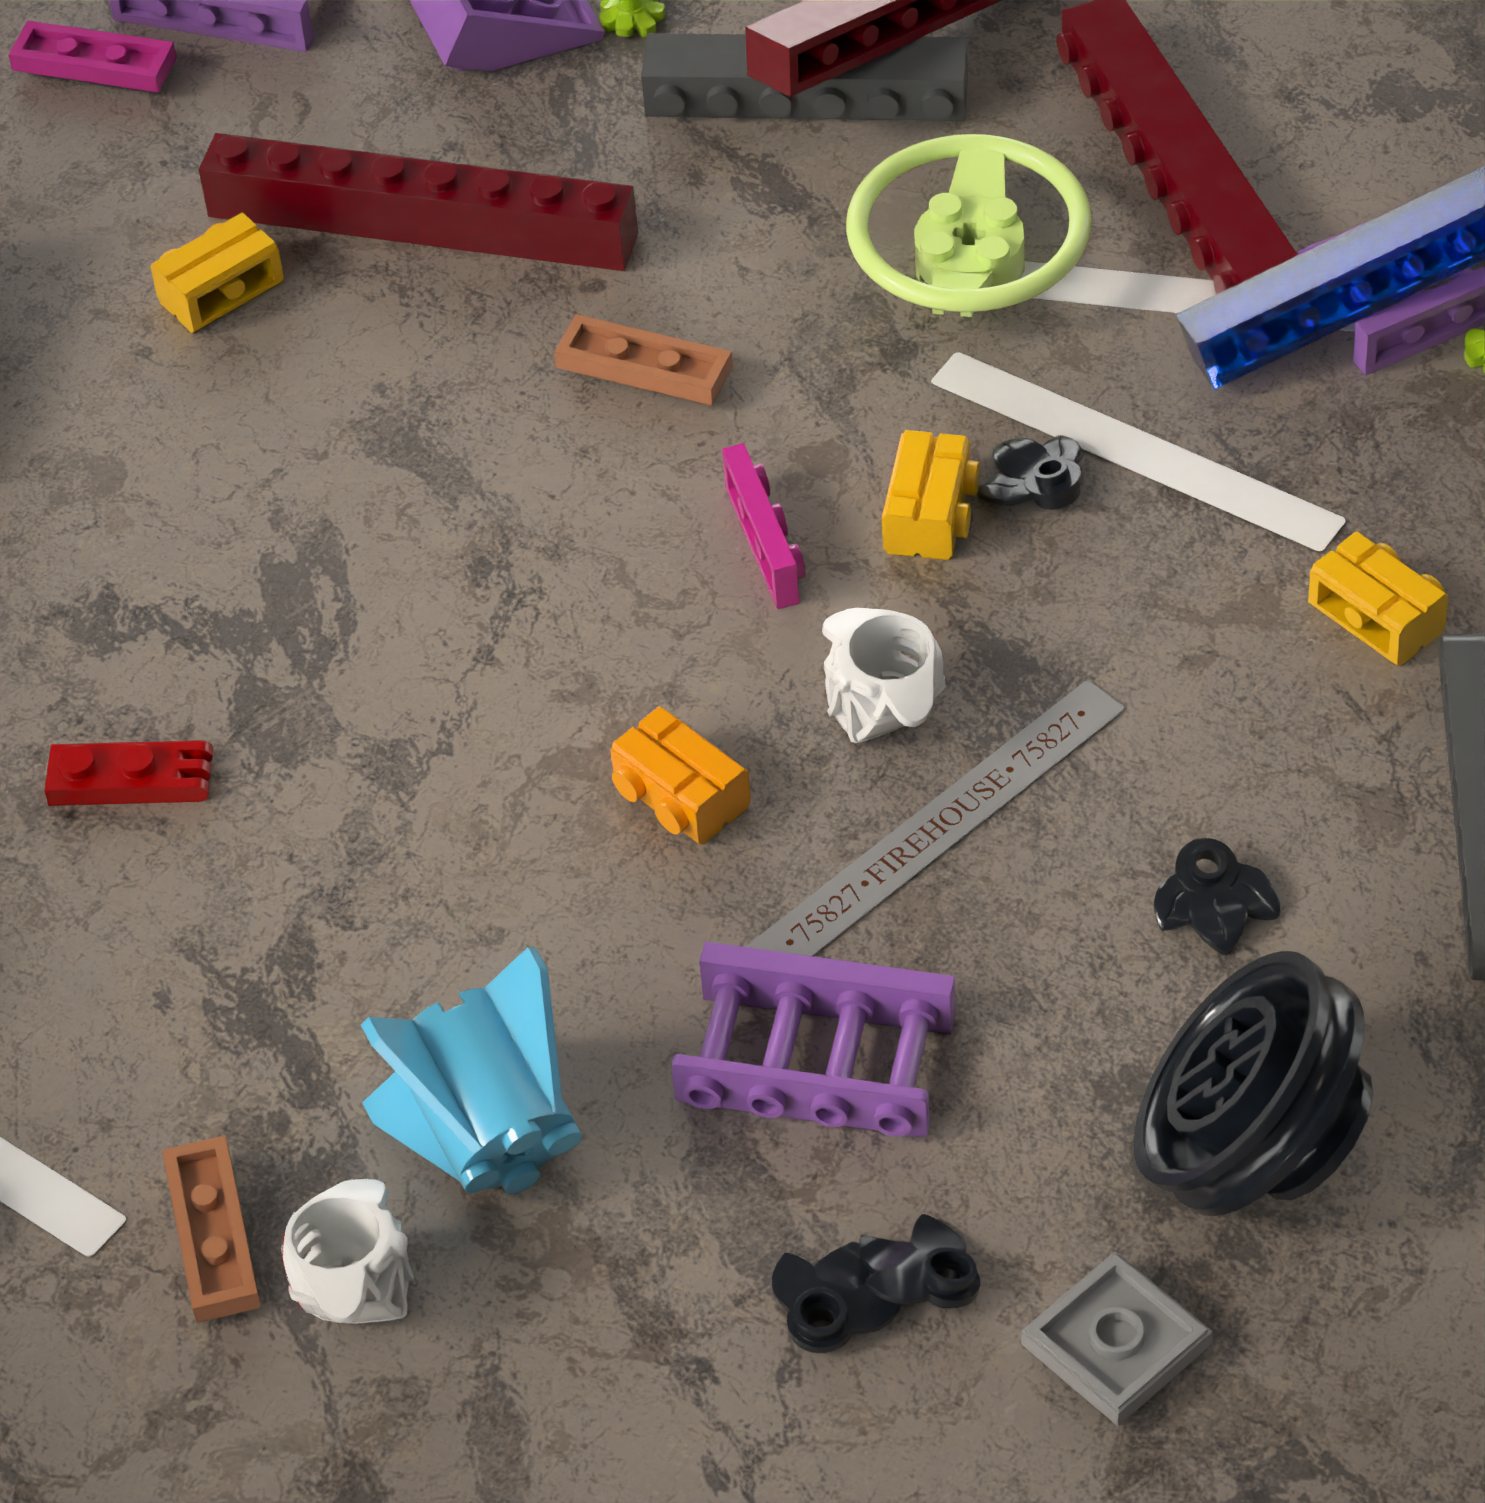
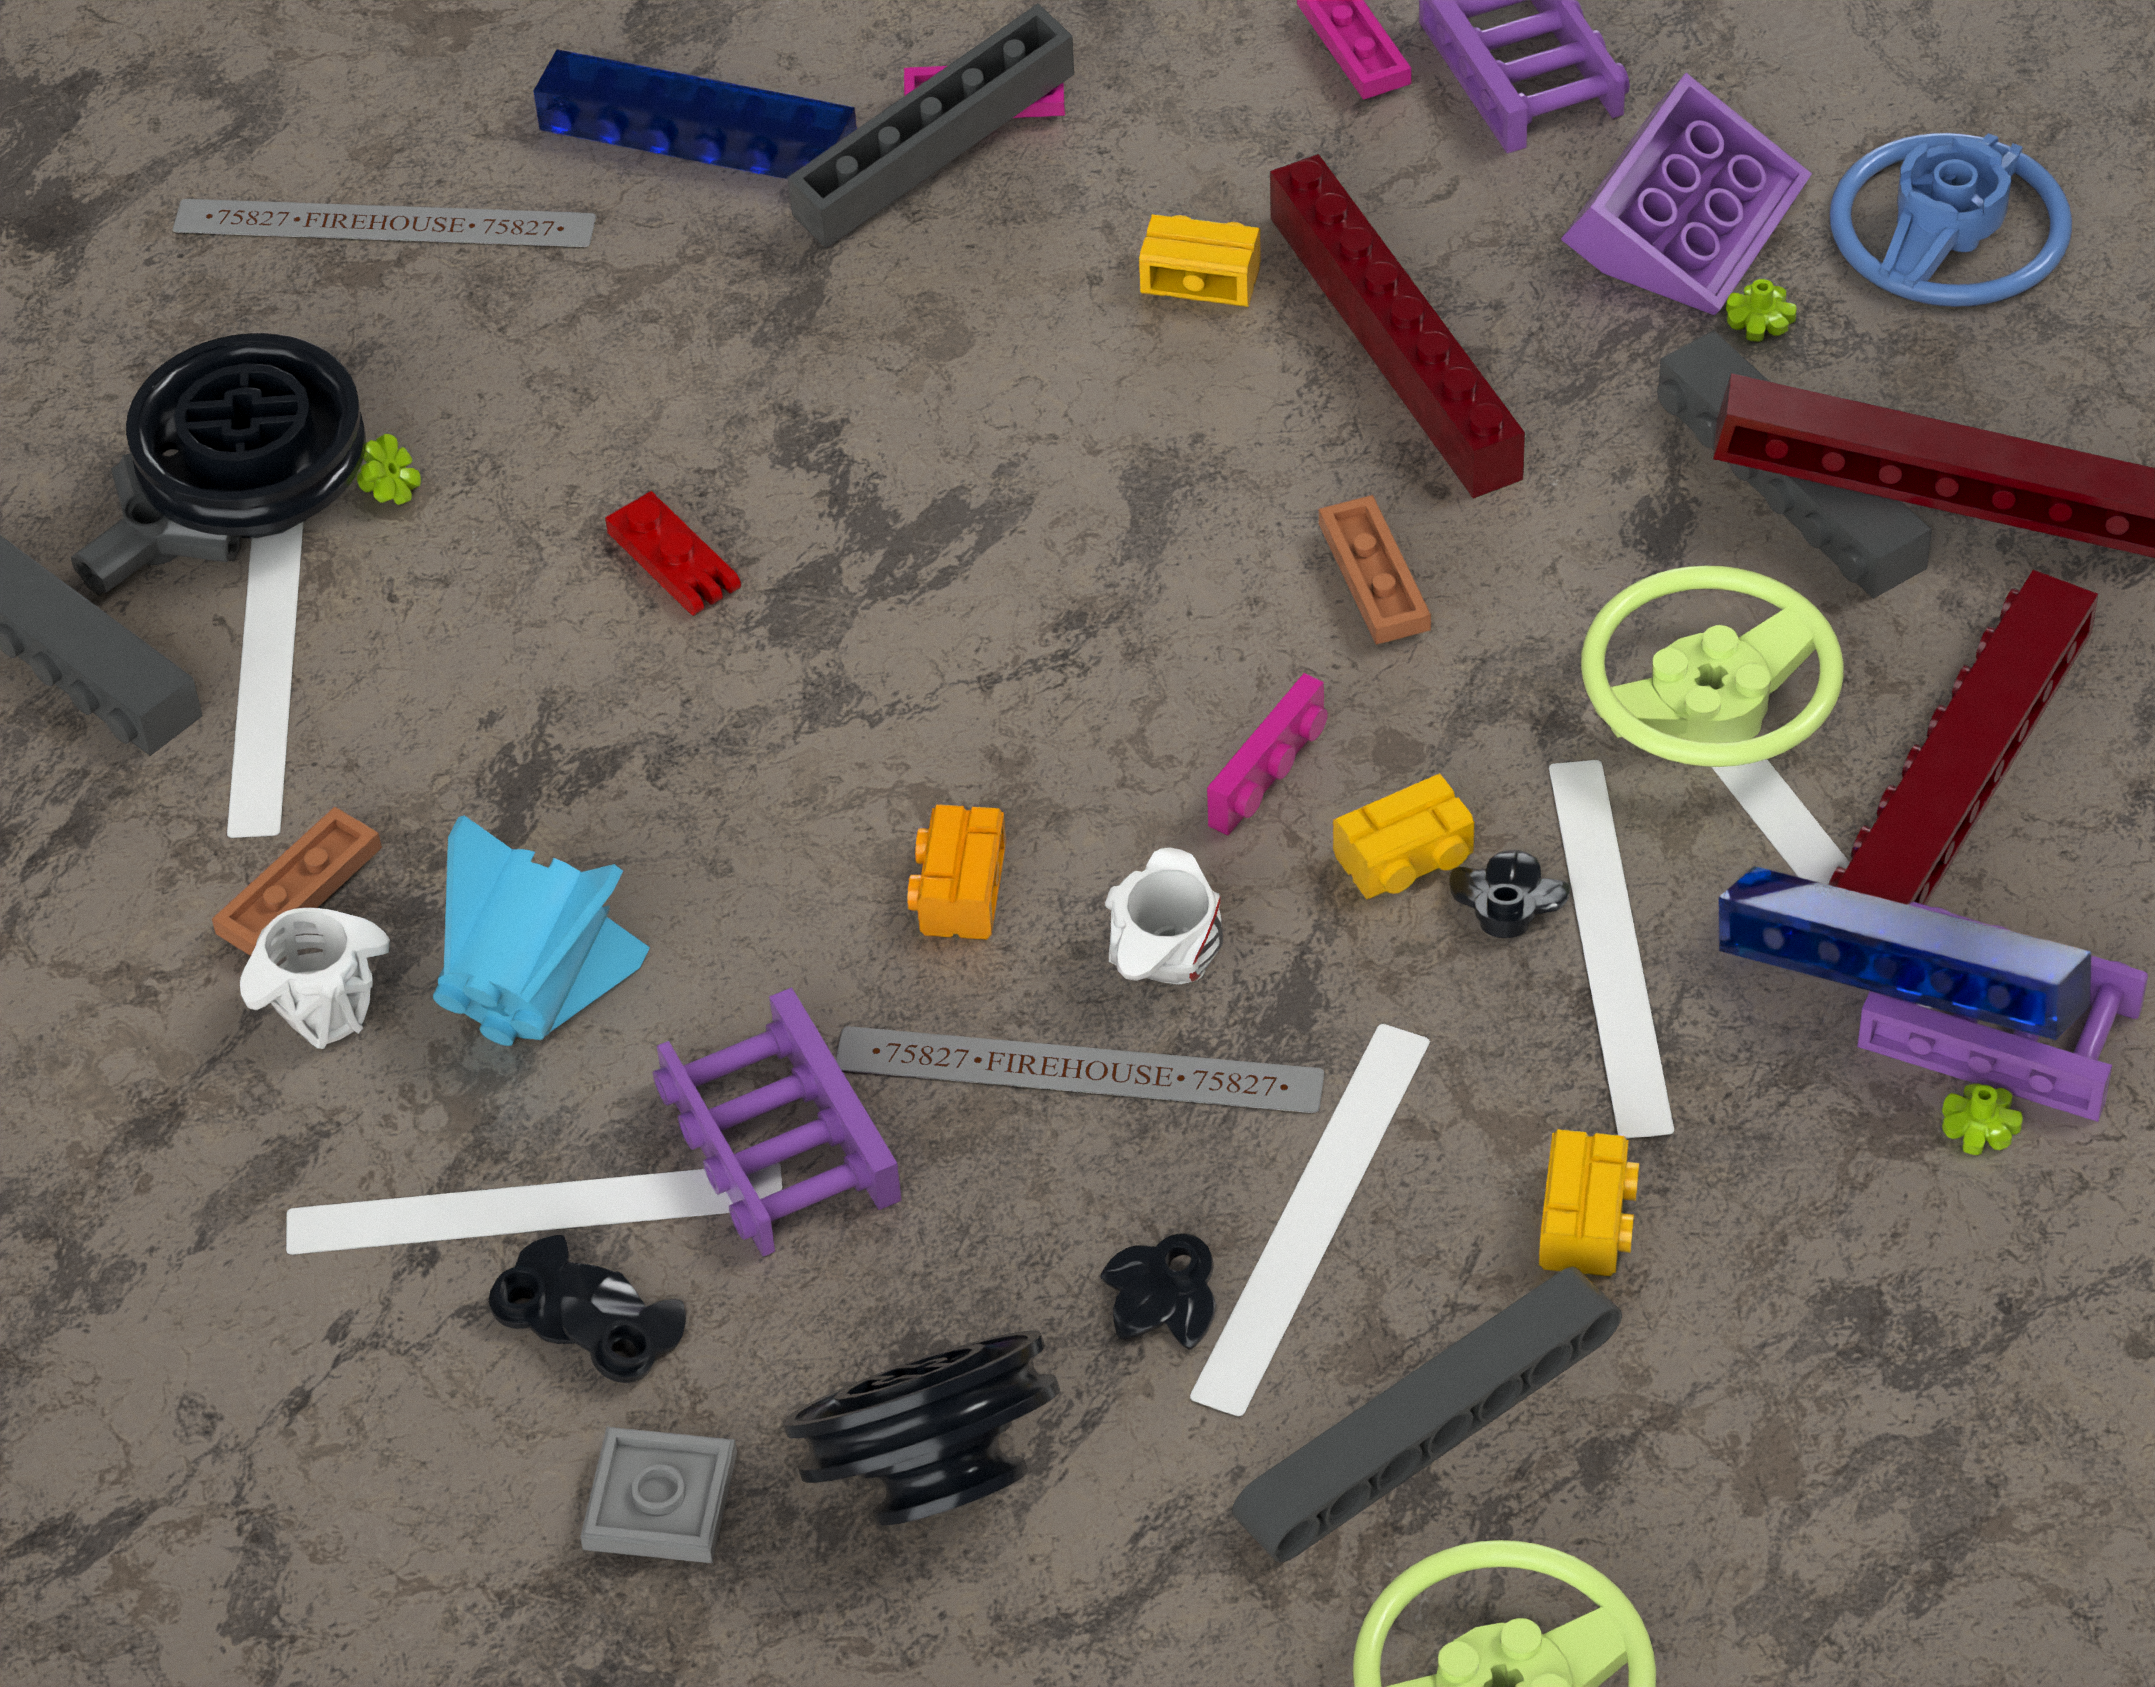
camera: 50 degrees right, 0 degrees up
none -> white sticker [286,1163,782,1255]
none -> white sticker [1190,1024,1430,1416]

